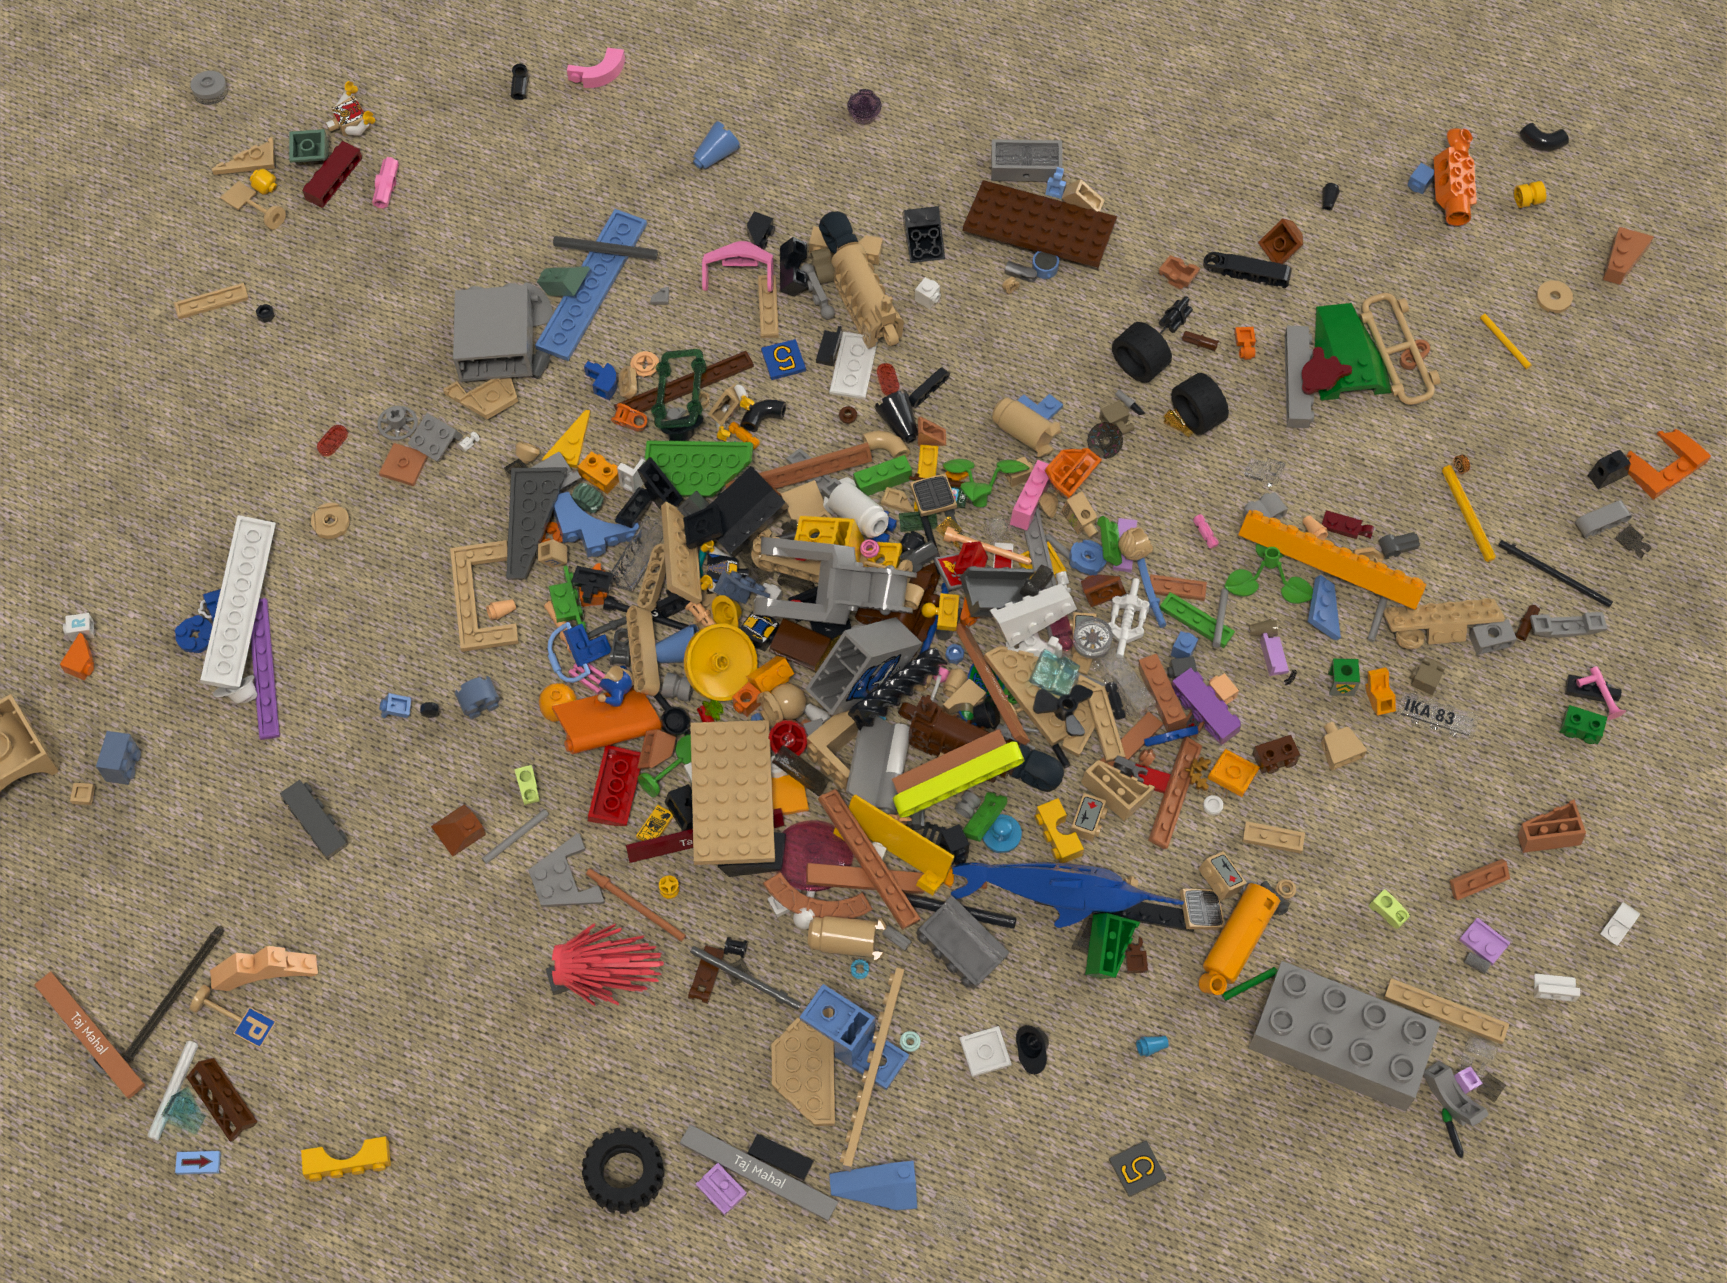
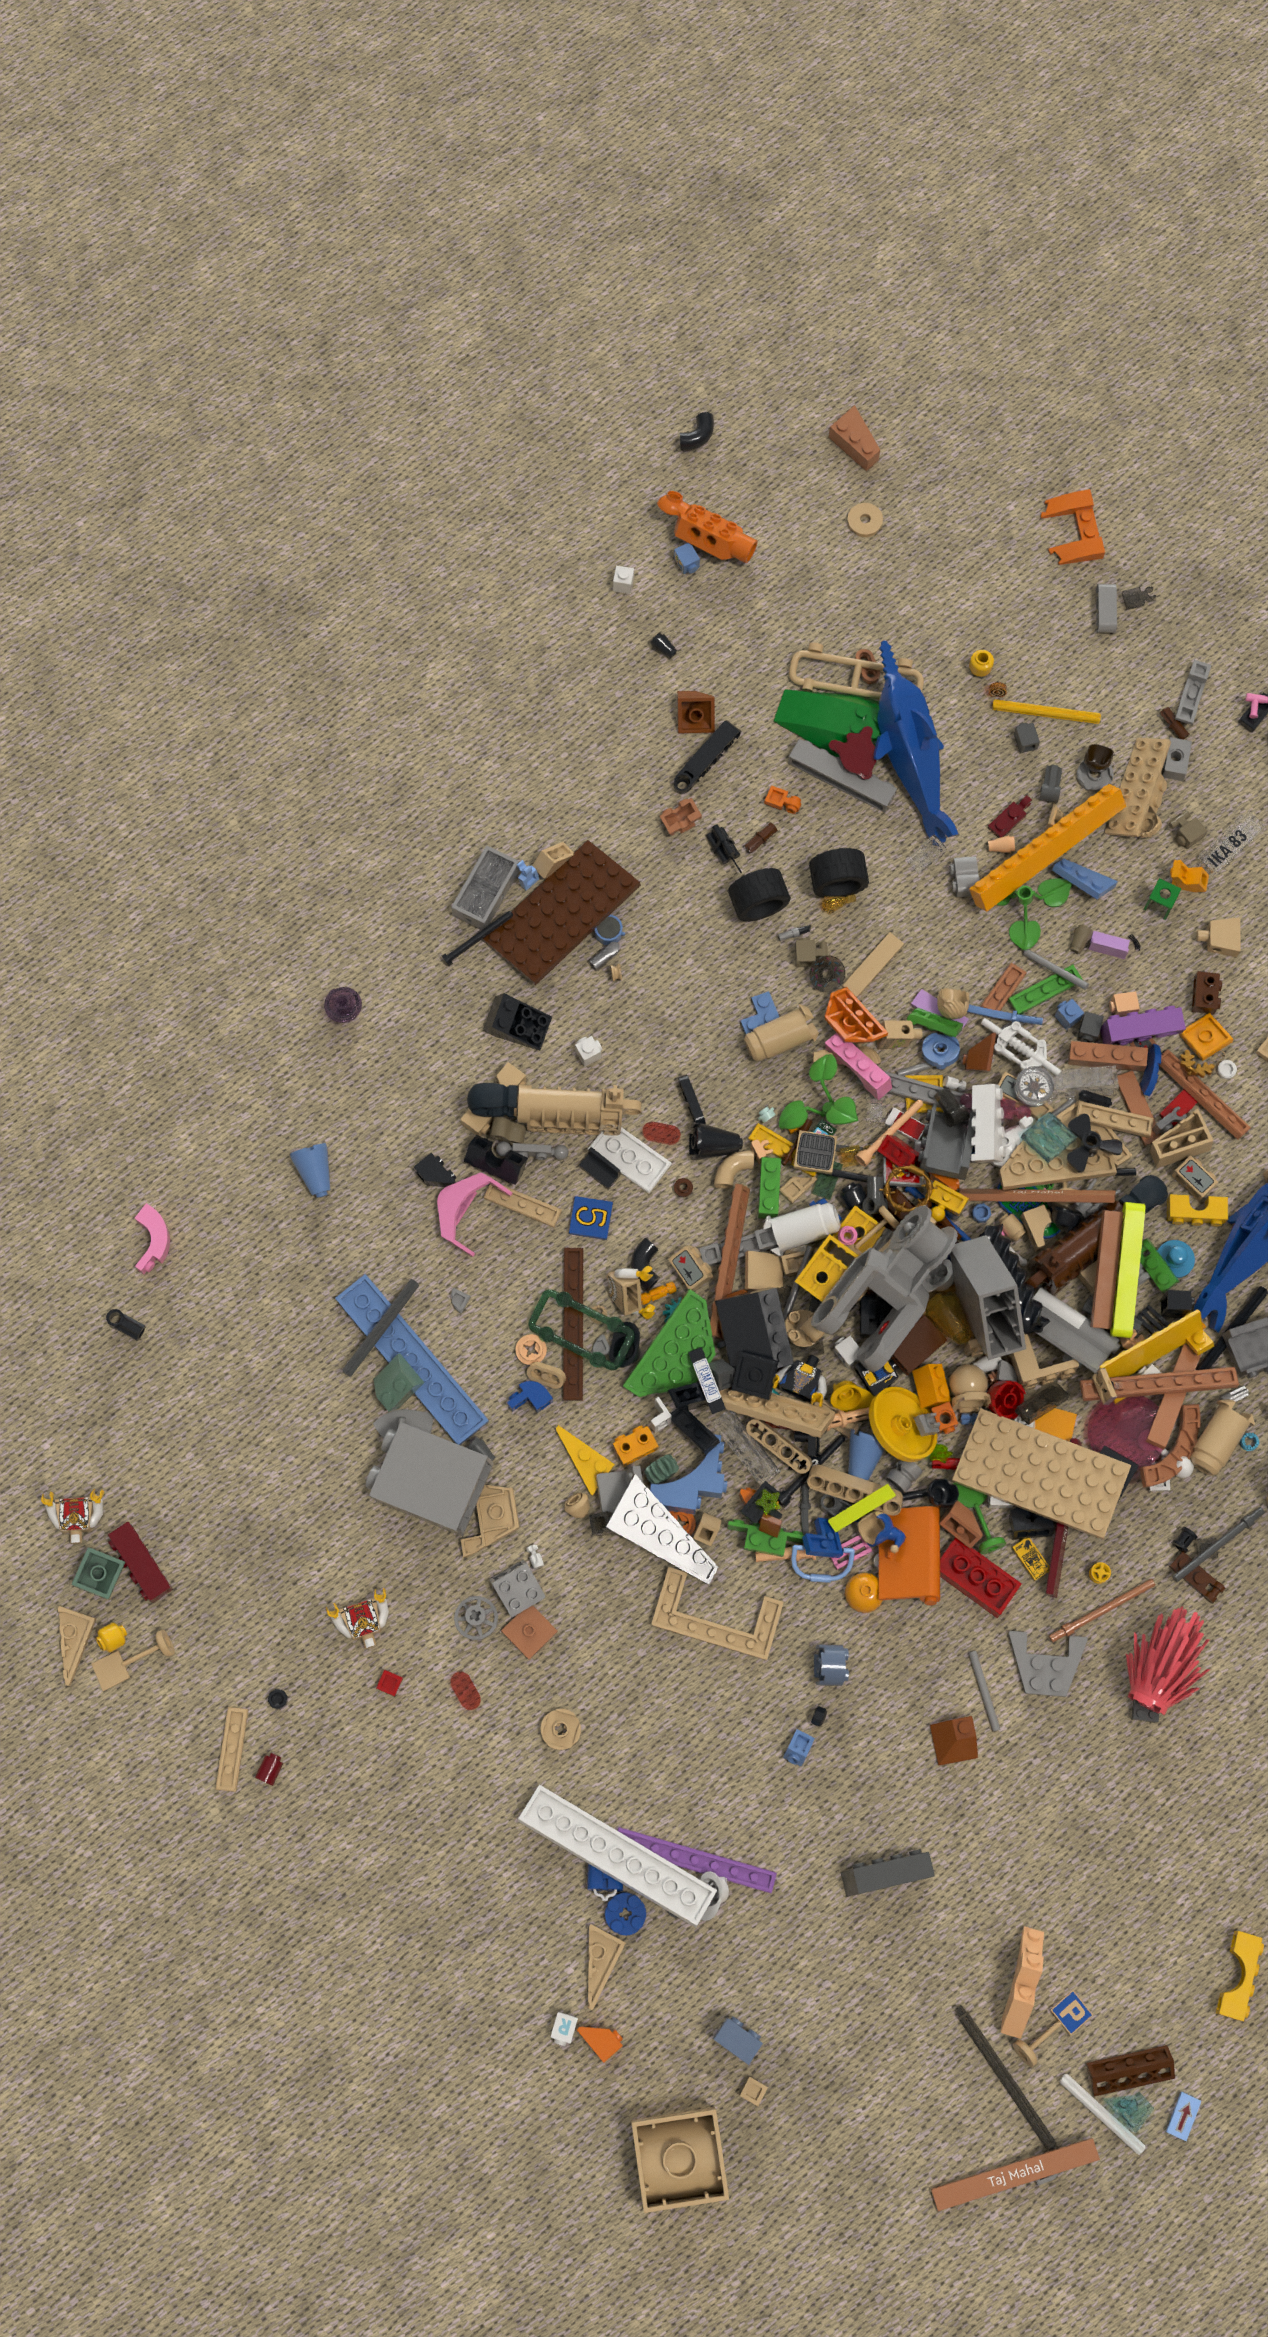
camera: 65 degrees left, 10 degrees up
bright pink piece [372,157,399,209] -> none
light nougat cone [486,599,516,620] -> none
yellowish green leg [514,765,540,805] -> none
orange piece [611,403,647,432] -> none
sand blue bracket [713,570,770,604] -> none
nougat slope [917,416,946,446] -> none
nougat plate [1138,749,1156,767] -> none
bright pink axle [1193,514,1219,549] -> none
light grey bar [1367,596,1388,643] -> none
yellow bar [1480,314,1532,369] -> none
black bar [1498,540,1613,608] -> none
yellow wheel [1514,181,1547,208] -> none
black torso [1588,450,1631,490] -> none
none -> dark red brick [255,1753,283,1786]
none -> torso [326,1588,389,1649]
none -> red plate [376,1670,403,1697]
none -> black bar [442,911,513,966]
none -> tan wing [588,1924,626,2010]
none -> white brick [613,566,634,594]
none -> brick [668,1246,713,1291]
none -> sticker [689,1347,726,1414]
none -> light nougat tile [750,1139,773,1164]
none -> clear neon green plate [755,1489,781,1515]
none -> light aqua plate [757,1106,776,1123]
none -> dark orange tile [759,1513,782,1538]
none -> neon yellow sticker [828,1484,896,1532]
none -> tan tile [842,932,904,998]
none -> blue animal [873,641,958,845]
none -> pearl gold piece [879,1164,938,1215]
none -> light grey tile [914,1413,940,1436]
none -> yellow head [969,650,994,677]
none -> dark grey brick [1014,723,1040,753]
none -> light grey tile [1076,760,1114,792]
none -> dark brown hair [1084,744,1114,773]
none -> tan piece [1092,1368,1123,1405]

